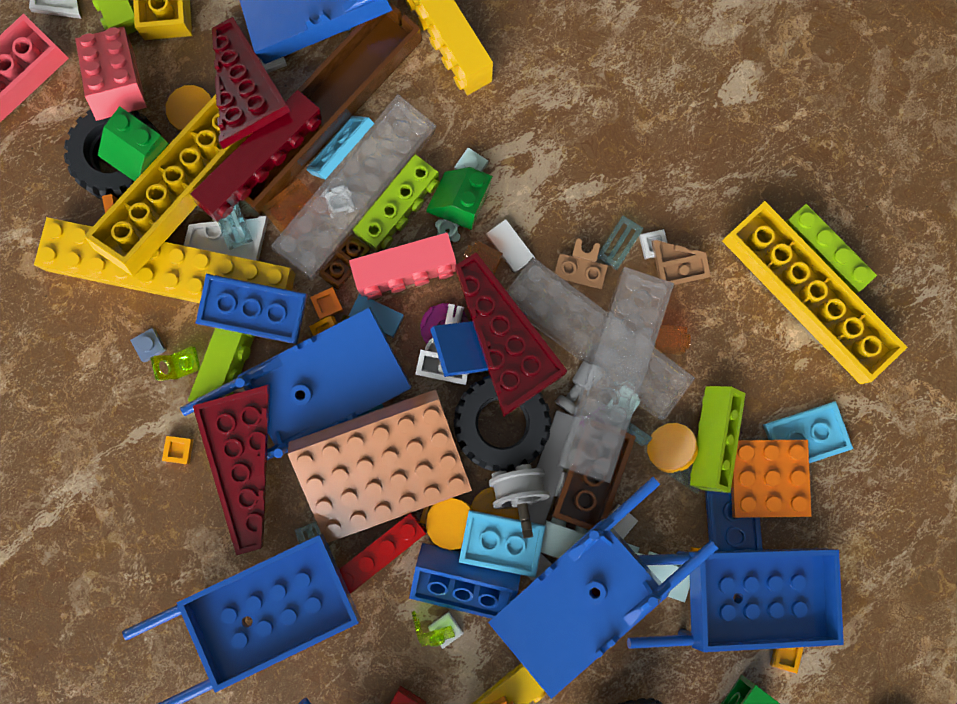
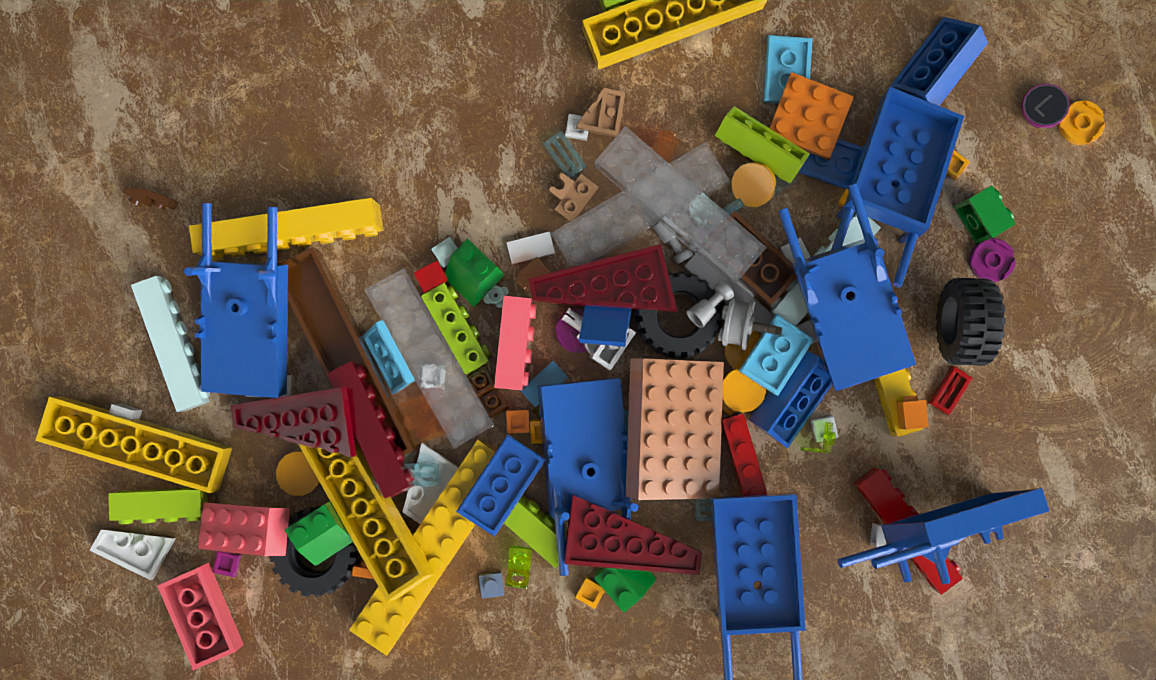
camera: 70 degrees left, 5 degrees up
none -> magenta tile [212,551,242,577]
none -> red panel [414,260,448,293]
none -> green slope [594,567,657,613]
none -> light grey piece [687,281,734,328]
none -> blue slope [891,17,988,106]

